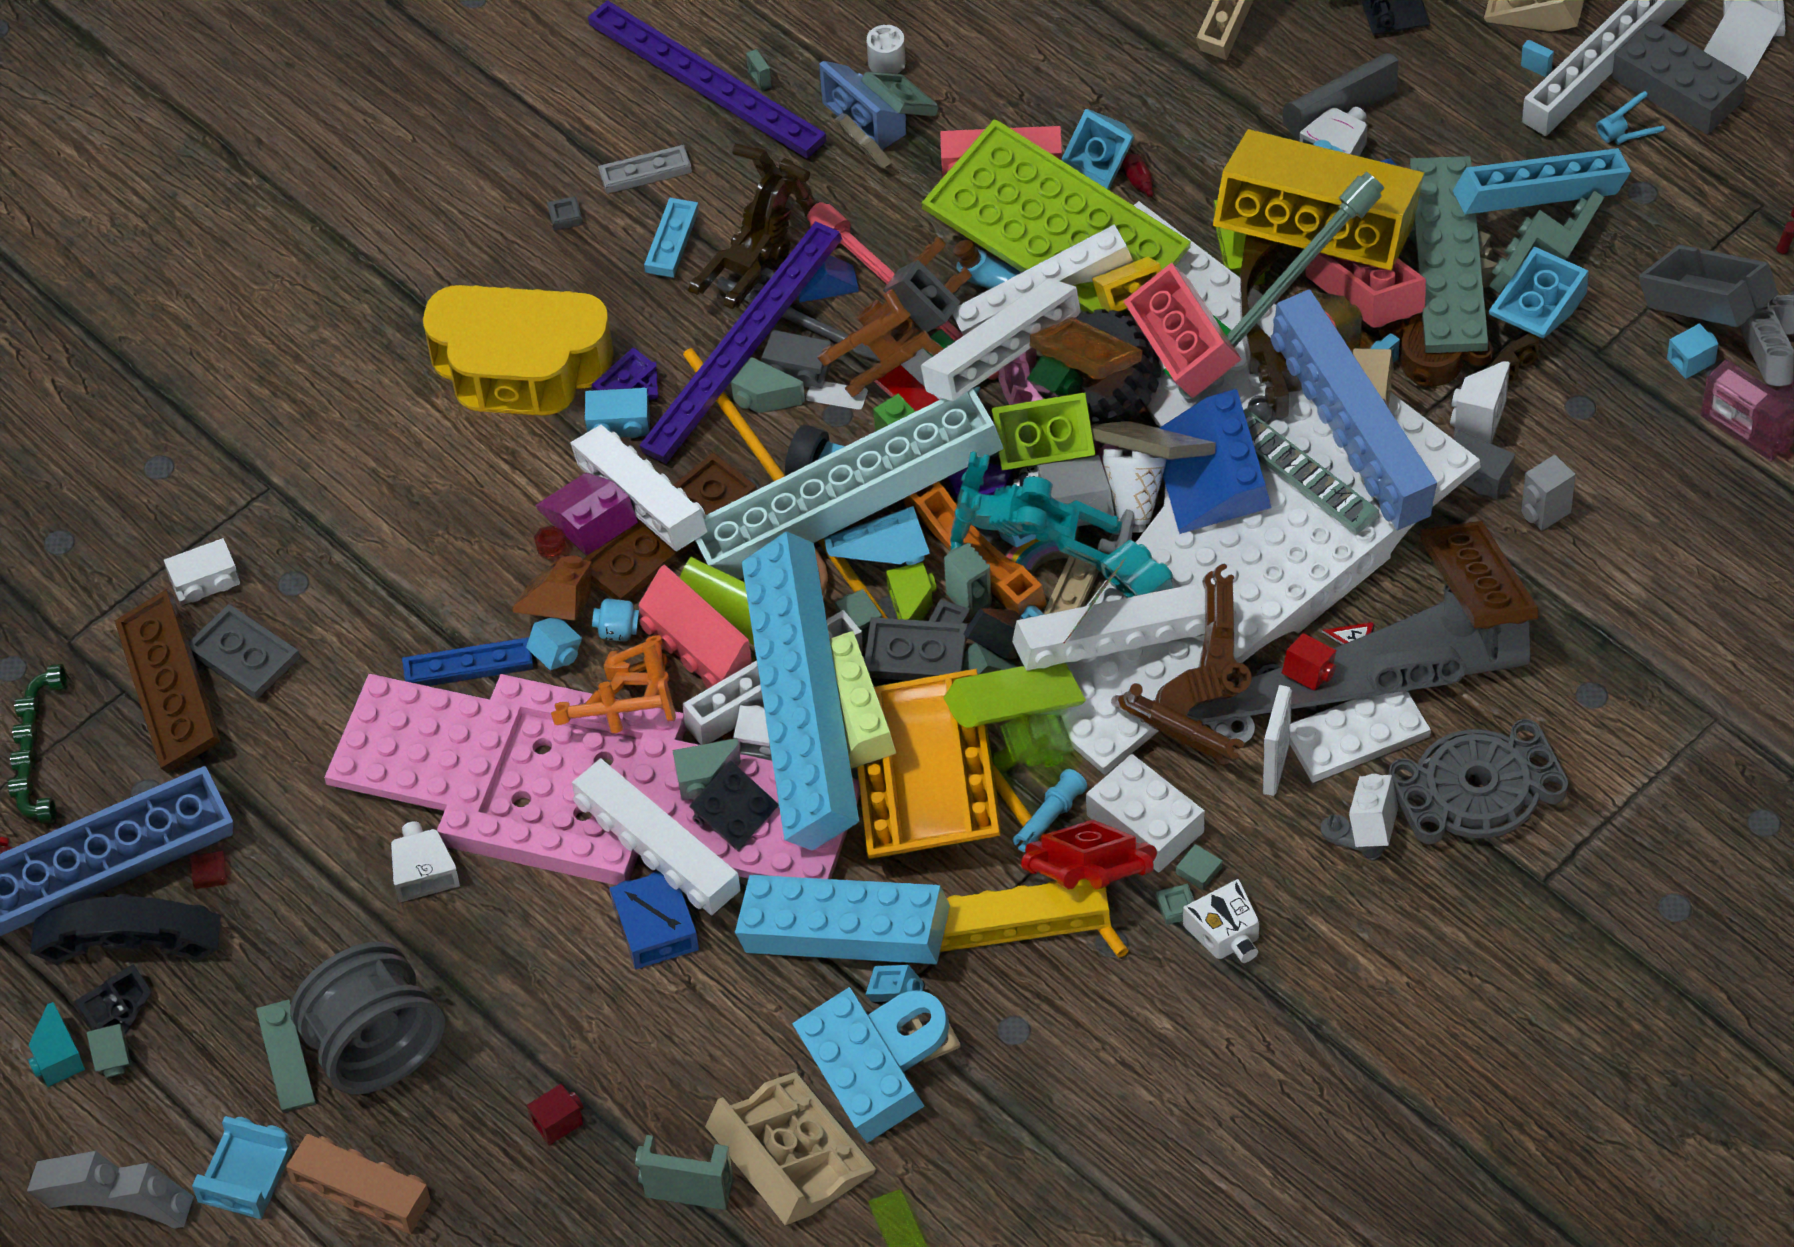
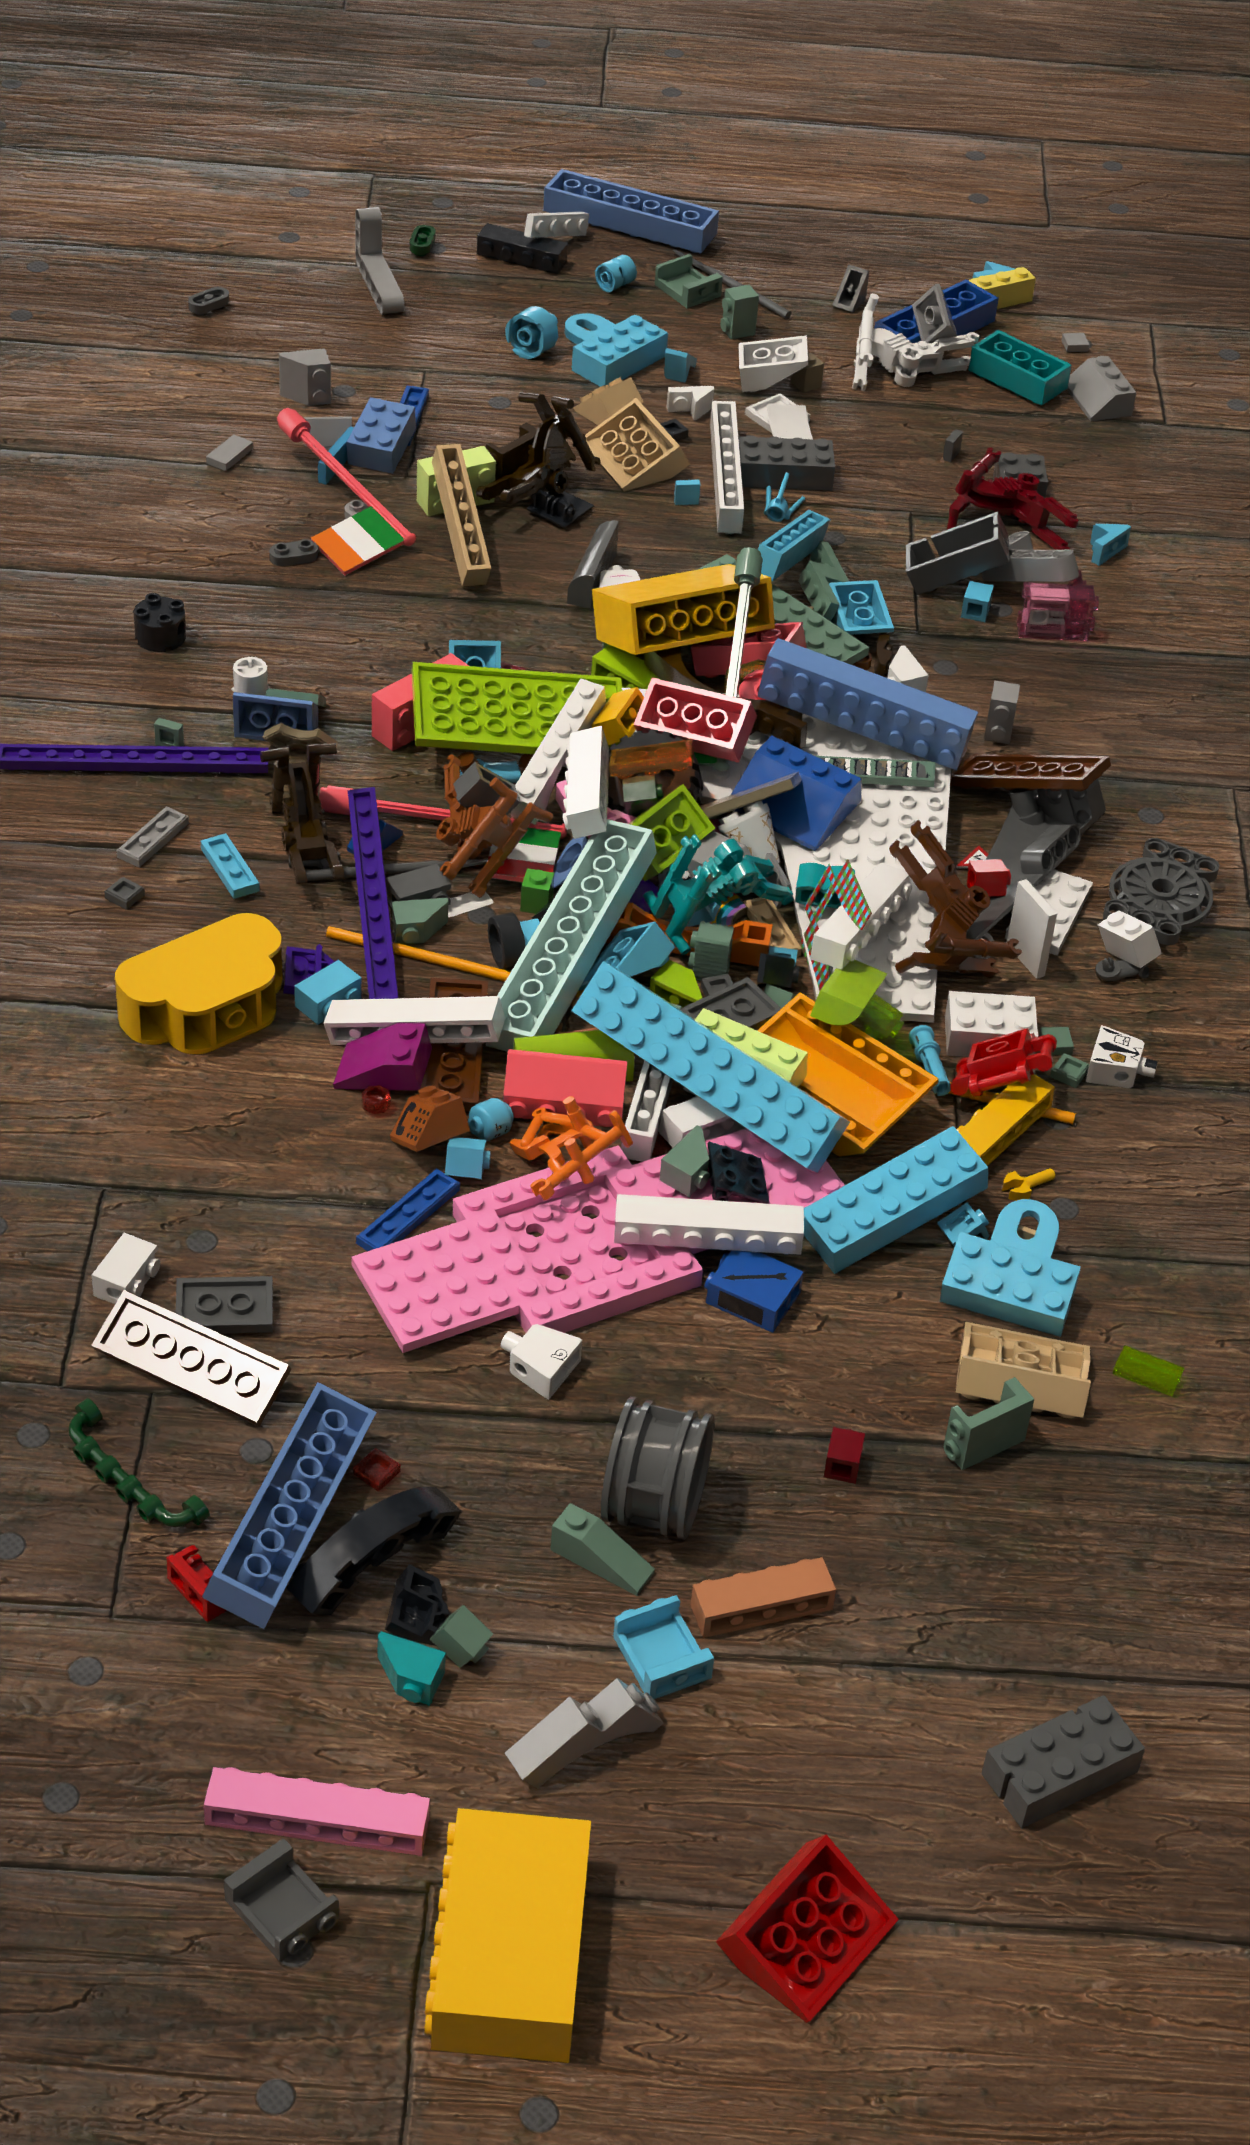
camera: 50 degrees left, 10 degrees down
none -> yellow bar [1002,1168,1055,1201]

